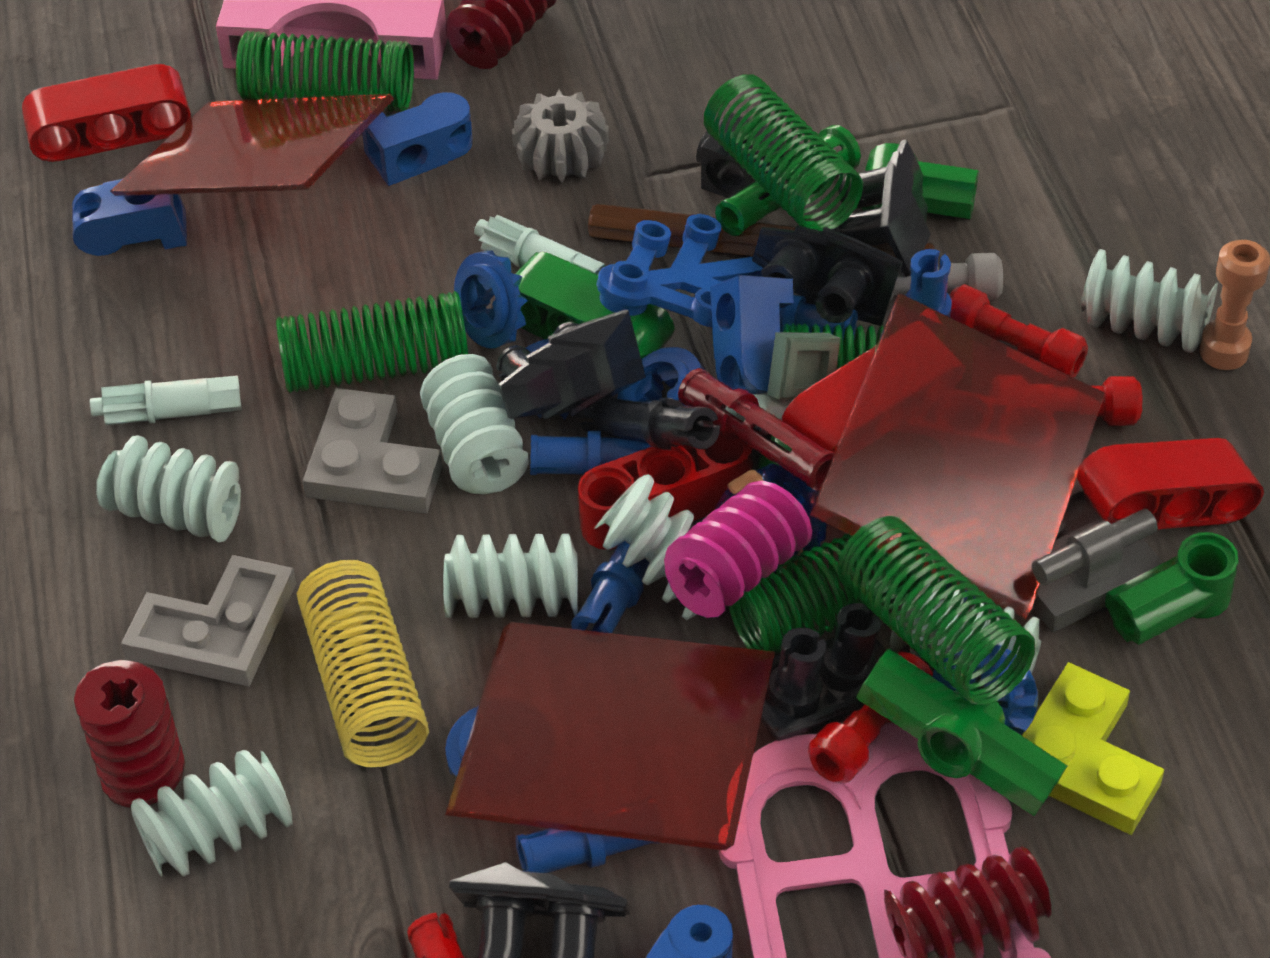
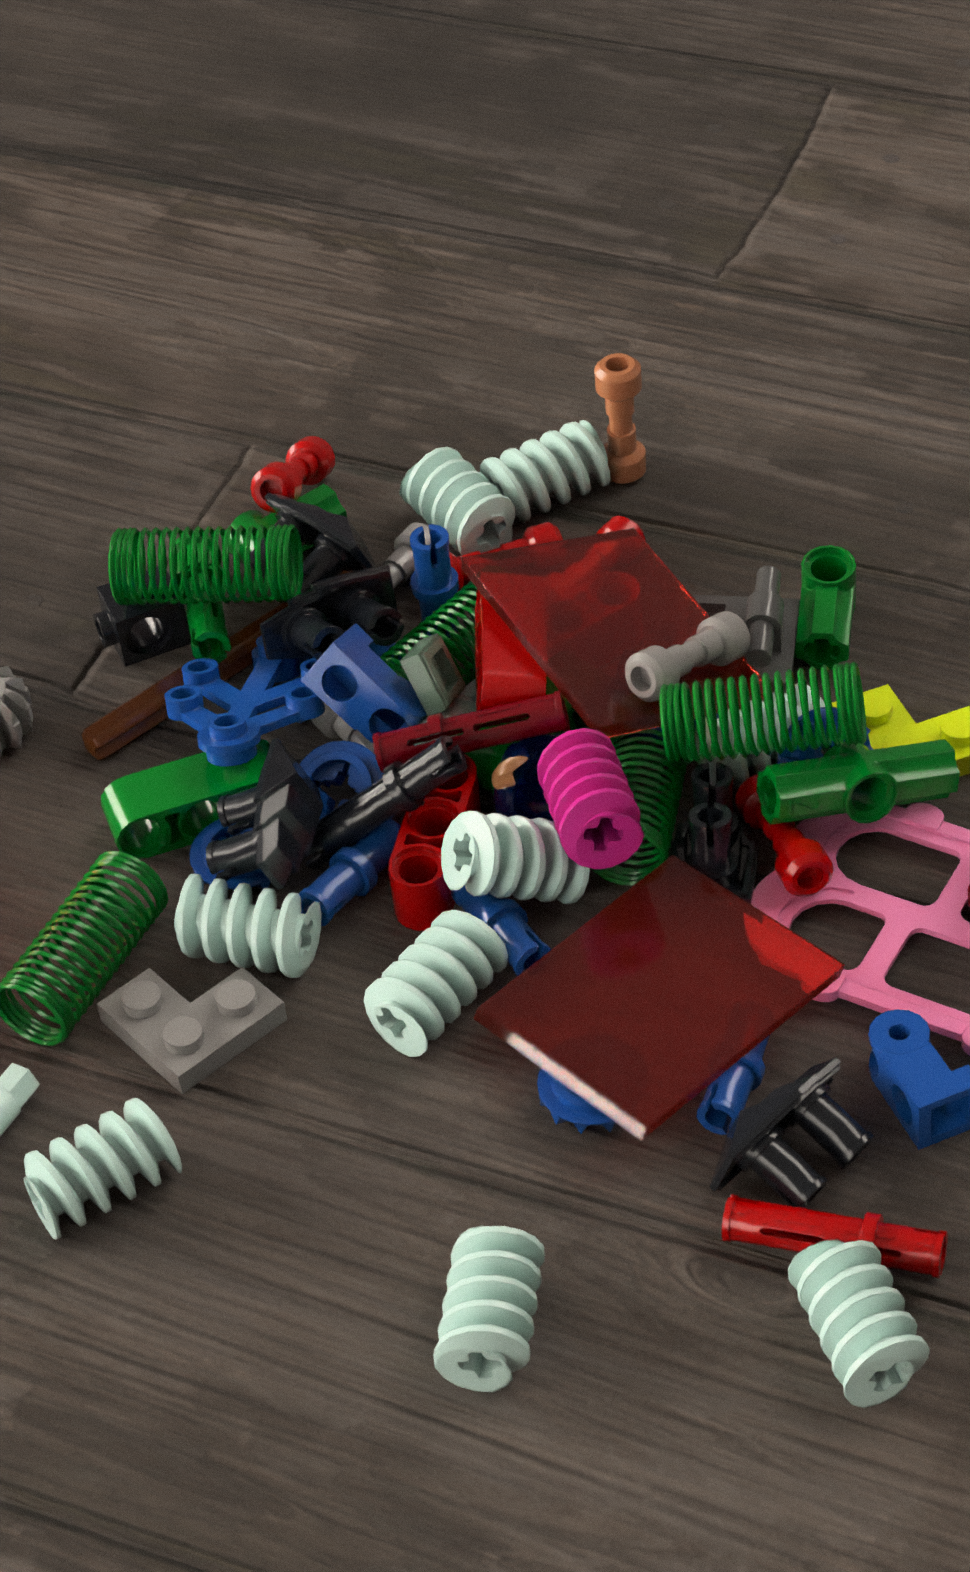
camera: 50 degrees left, 5 degrees down
dark red piece [74,660,185,808] -> none
light grey plate [121,555,297,687] -> none
light yellow piece [297,560,429,767] -> none
blue gear [454,250,528,348] -> none
light aqua piece [474,215,605,275] -> none
red beam [1076,438,1264,530] -> none
none -> red piece [251,436,335,513]
none -> light aqua piece [399,447,515,555]
none -> light grey piece [625,611,750,702]

